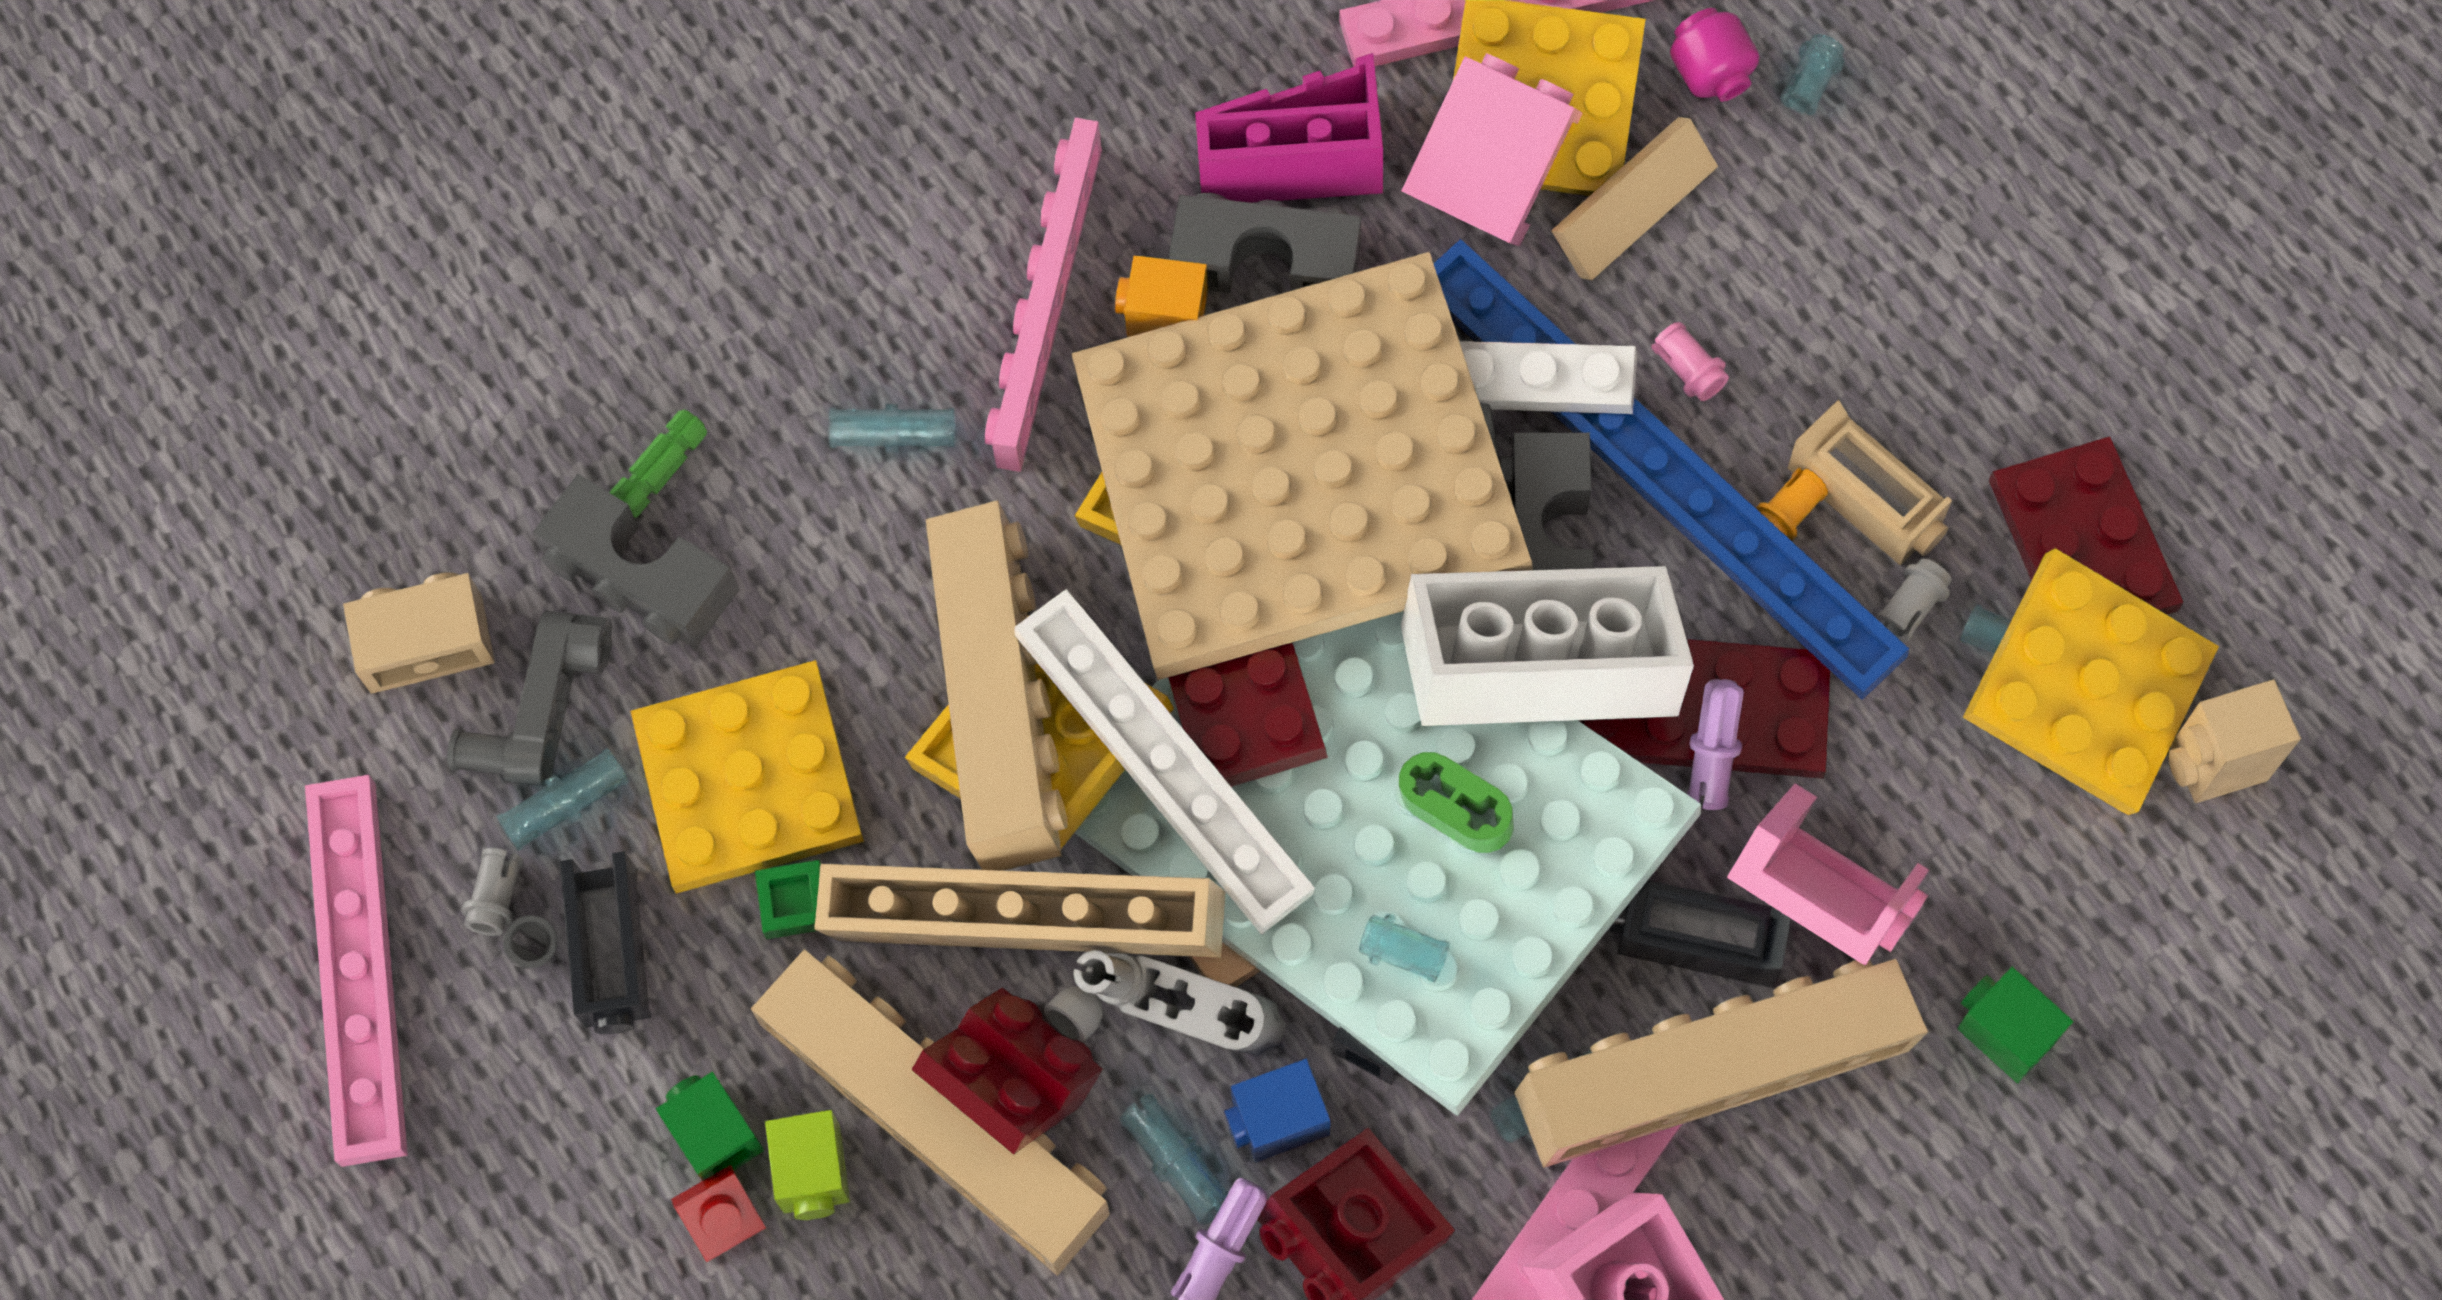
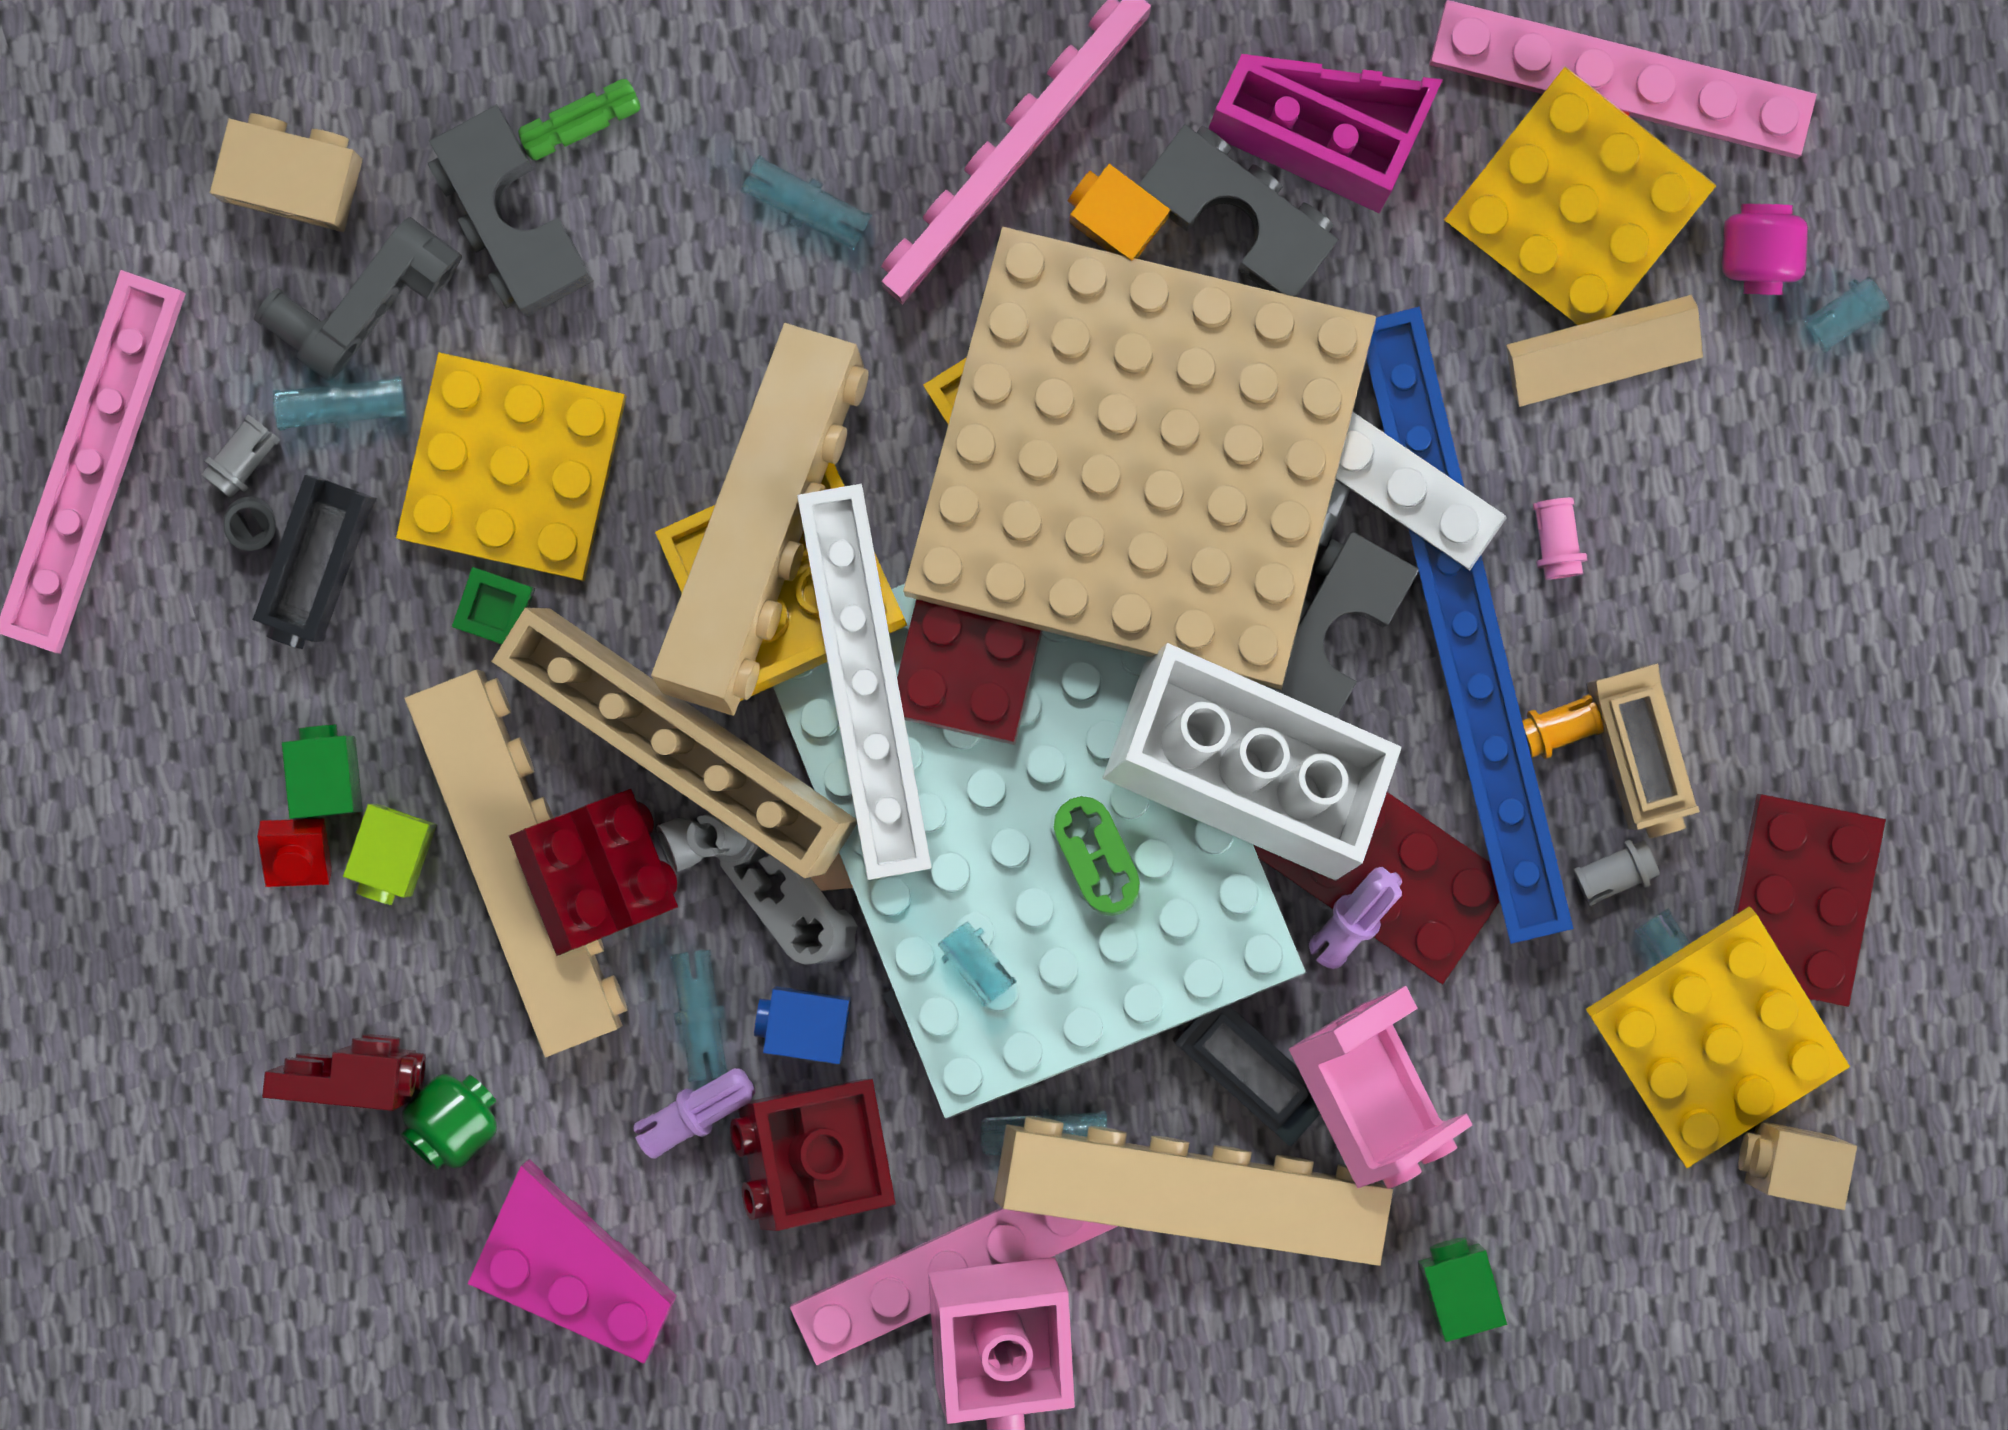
camera: 25 degrees right, 20 degrees up
bright pink panel [1401,53,1583,246] -> none

